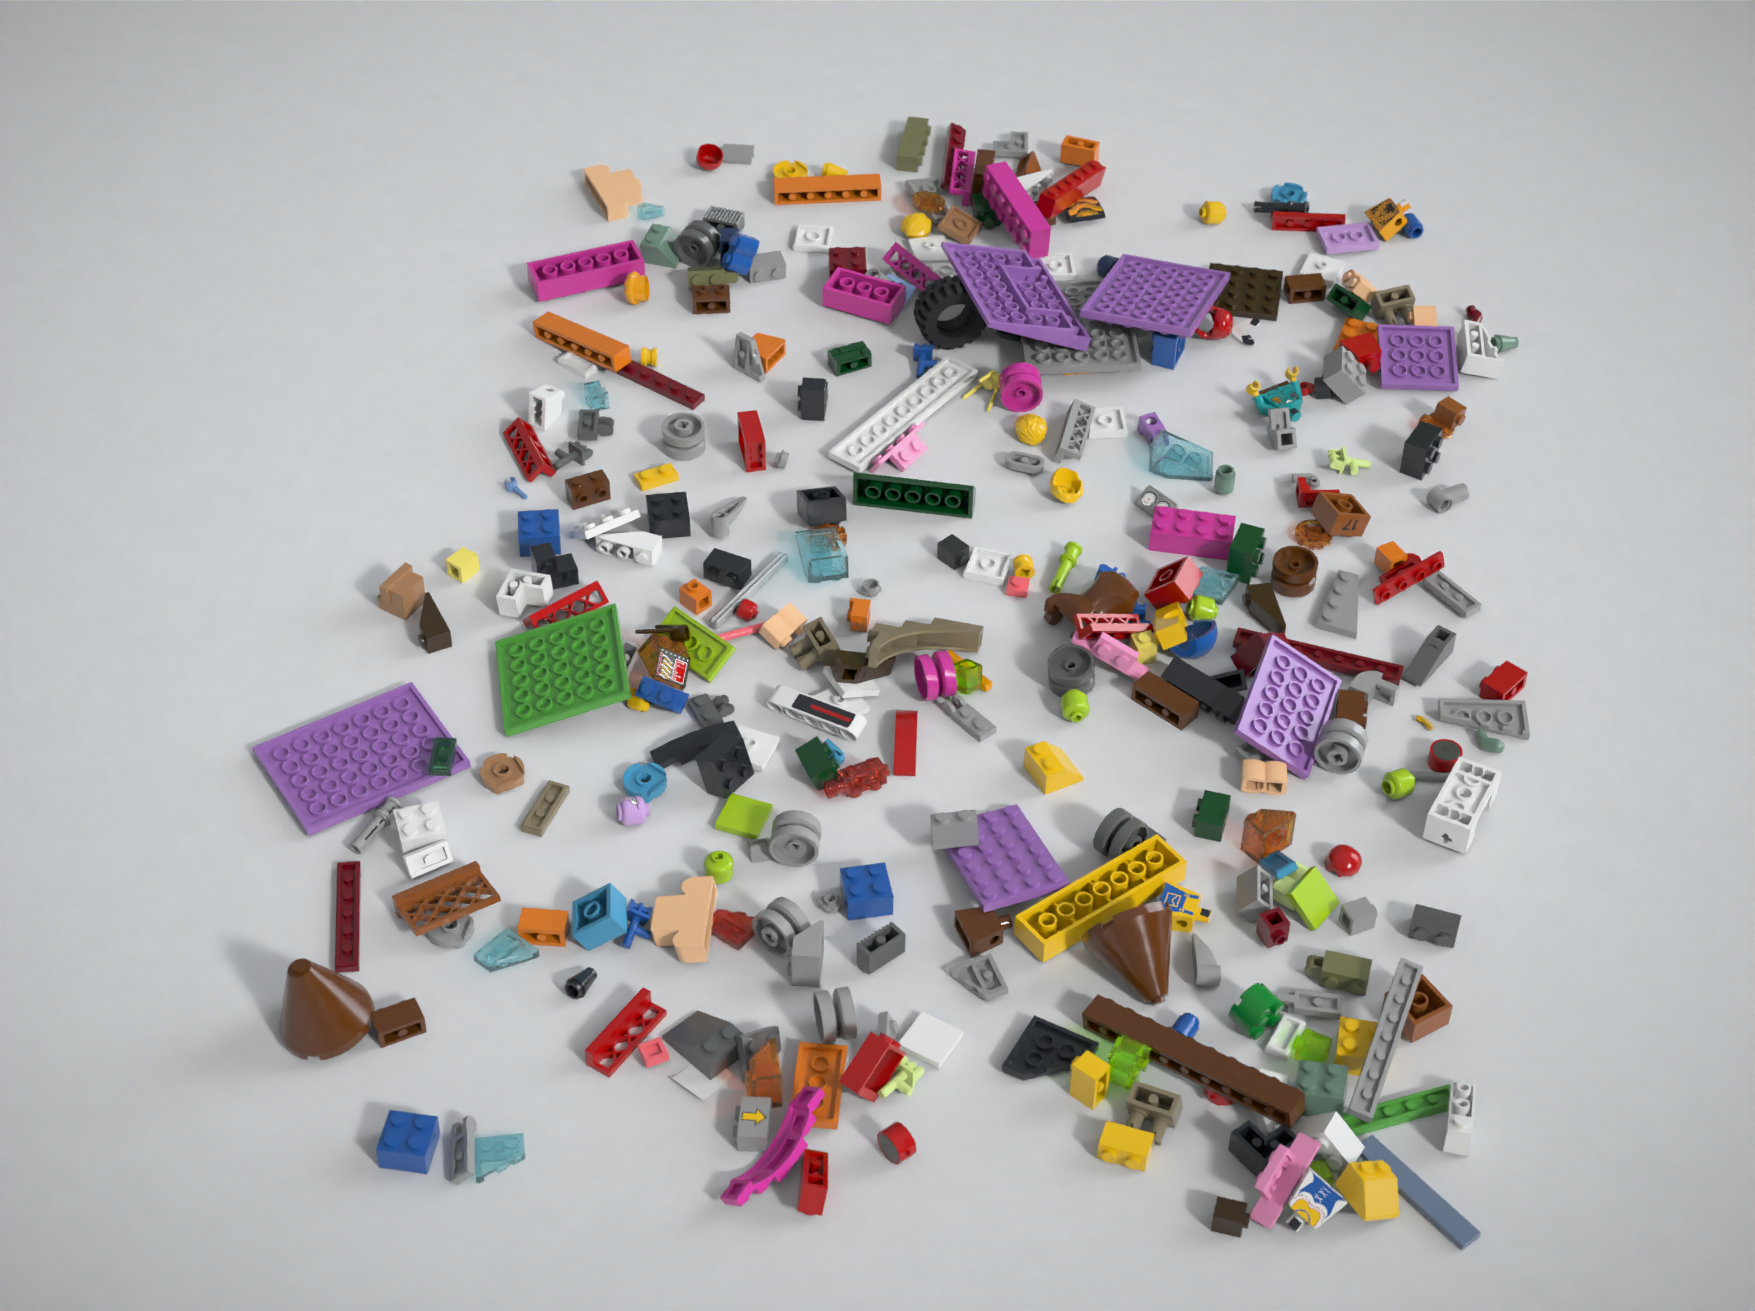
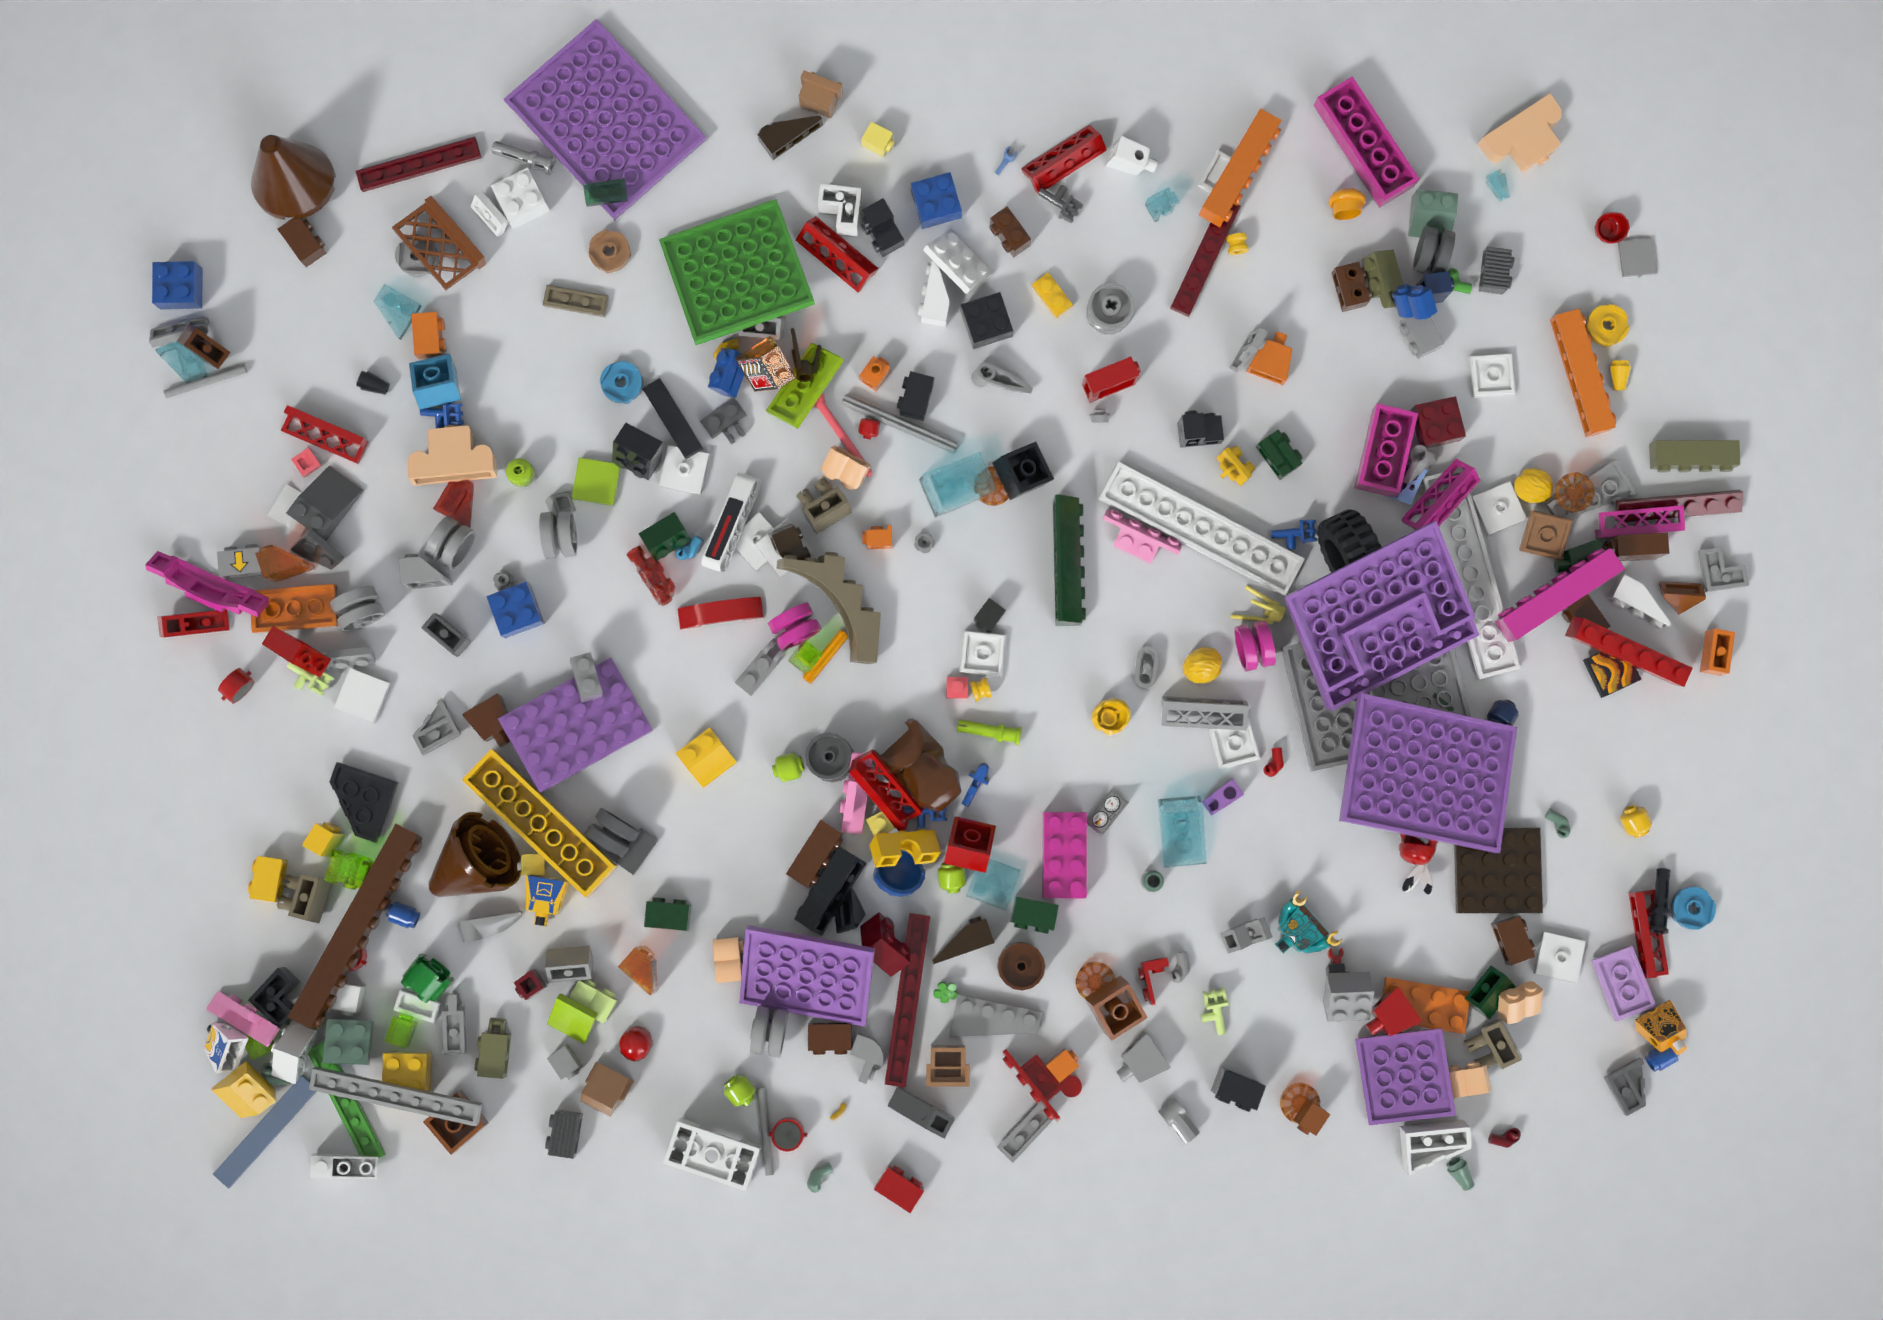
camera: 75 degrees right, 40 degrees up
dark grey hinge [577,409,614,441] -> none
lavender head [616,796,650,826] -> none
dark brown brick [1211,1196,1251,1238] -> none
dark azure tile [1259,850,1298,880] -> none
light grey wing [1438,698,1530,740] -> none
none -> light grey bar [164,365,247,398]
none -> reddish brown brick [176,324,231,369]
none -> medium nougat plate [580,1062,634,1117]
none -> medium nougat plate [926,1045,970,1087]
none -> bright green plant [933,982,958,1003]
none -> light grey torso [1116,1032,1171,1083]
none -> yellow hips [1216,446,1255,486]
none -> red arm [1263,747,1284,777]
none -> sand green arm [1545,809,1570,838]
none -> flat silver wing [1604,1057,1646,1116]

